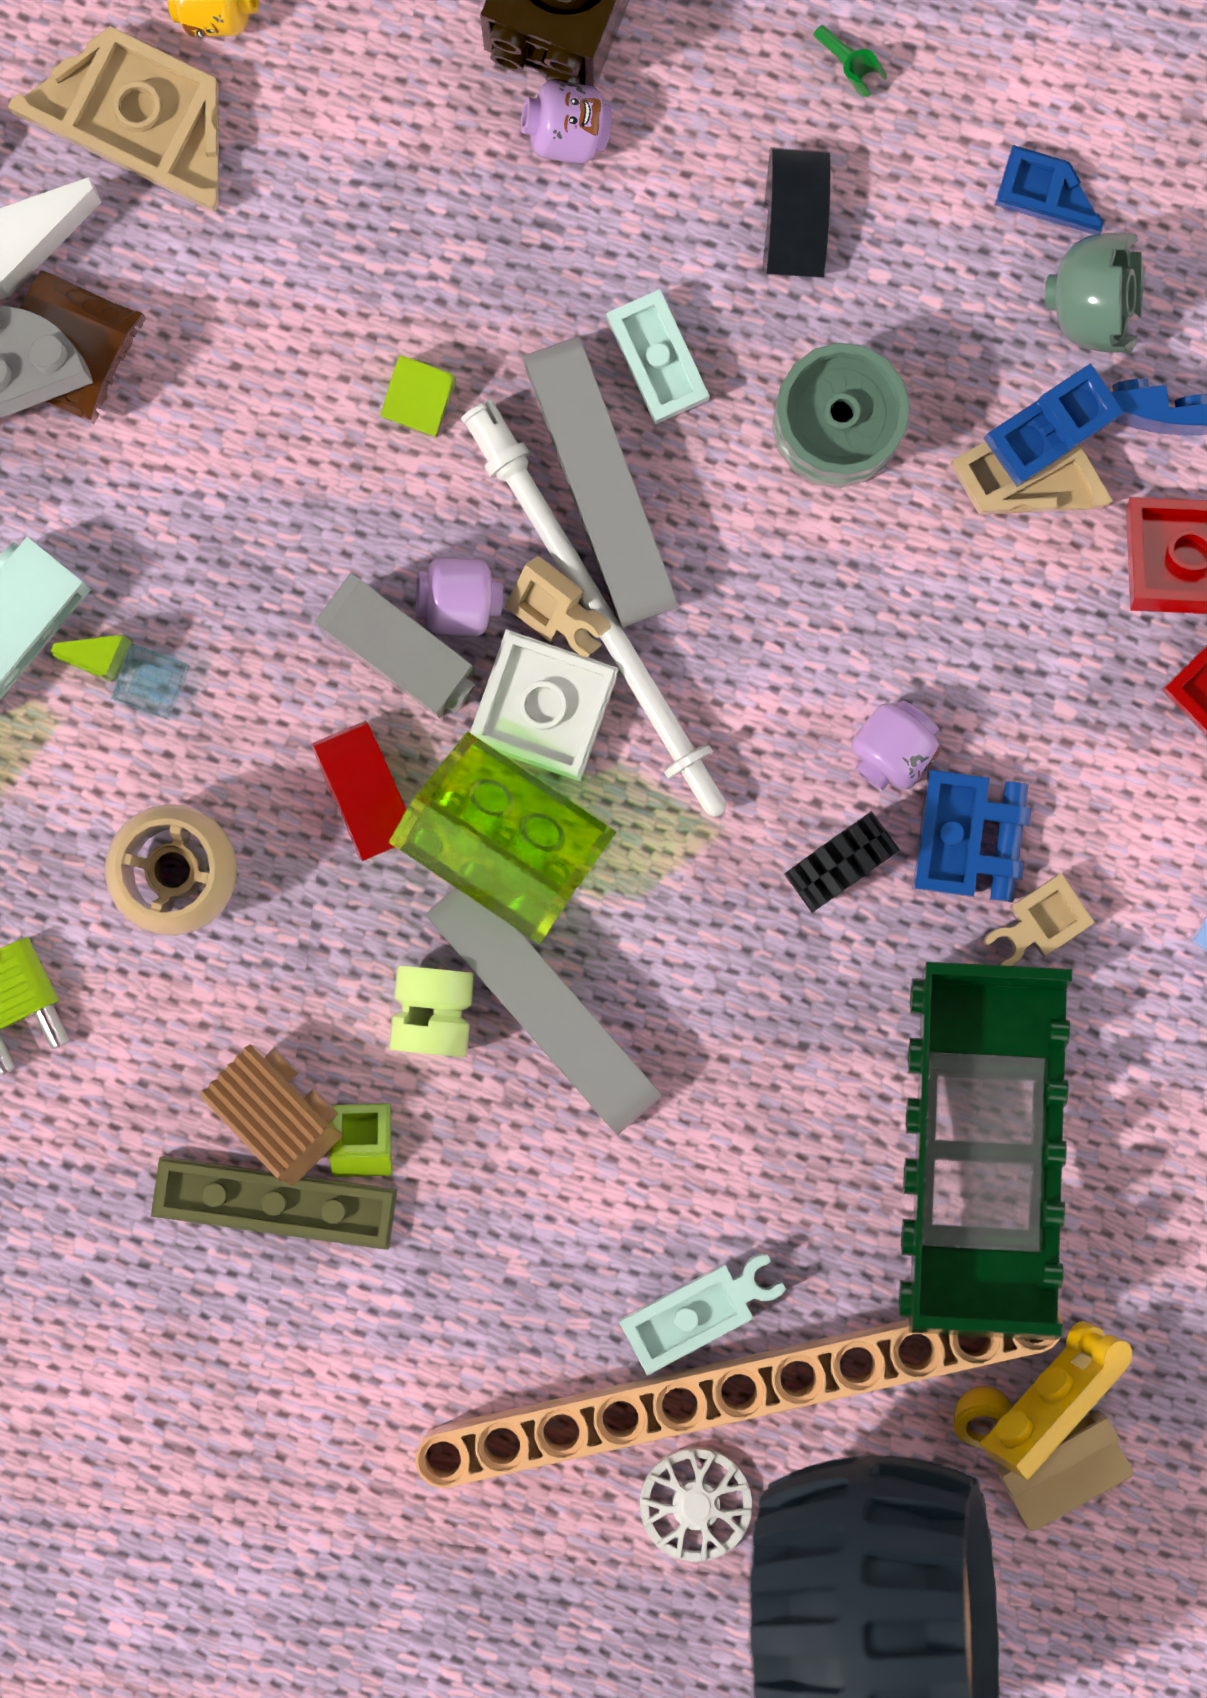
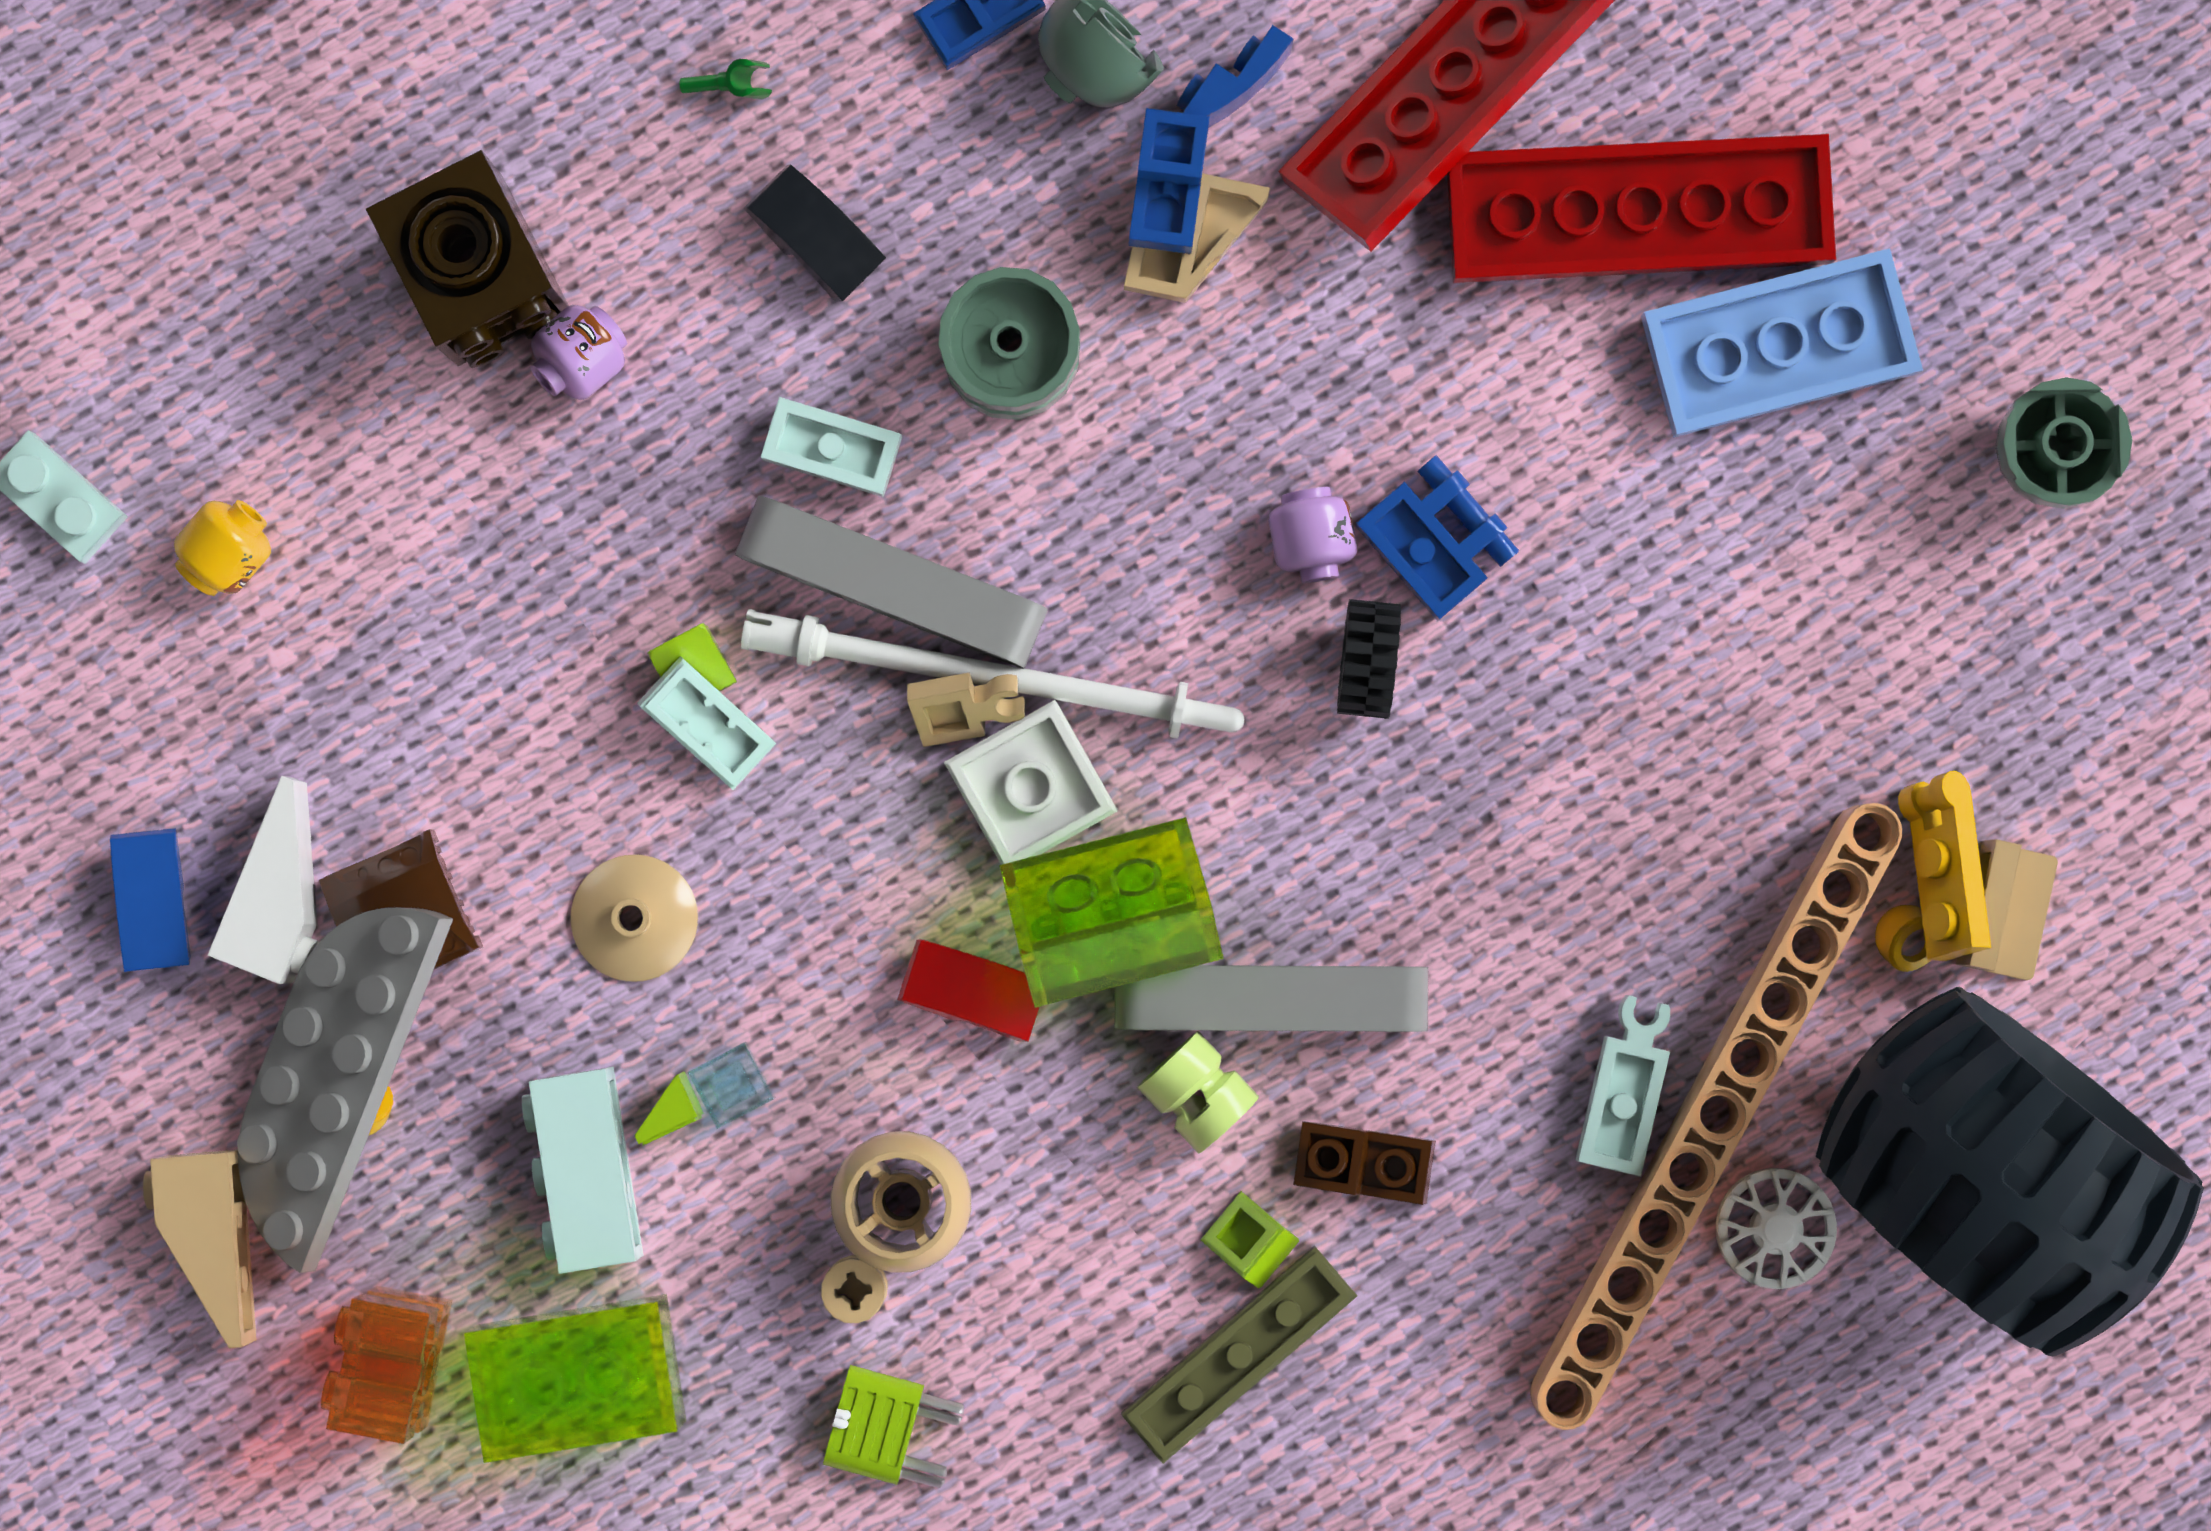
camera: 45 degrees left, 0 degrees up
tan wing [8,26,219,213] -> none
medium nougat brick [200,1044,344,1186] -> none
light grey slope [315,572,476,718] -> none
lavender head [416,557,503,637] -> none
dark green window [898,962,1072,1340] -> none
tan plate [983,873,1095,966] -> none
none -> tan dish [571,855,698,982]
none -> light aqua plate [637,656,776,790]
none -> tan wheel [821,1255,888,1323]
none -> reddish brown slope [1293,1121,1436,1205]

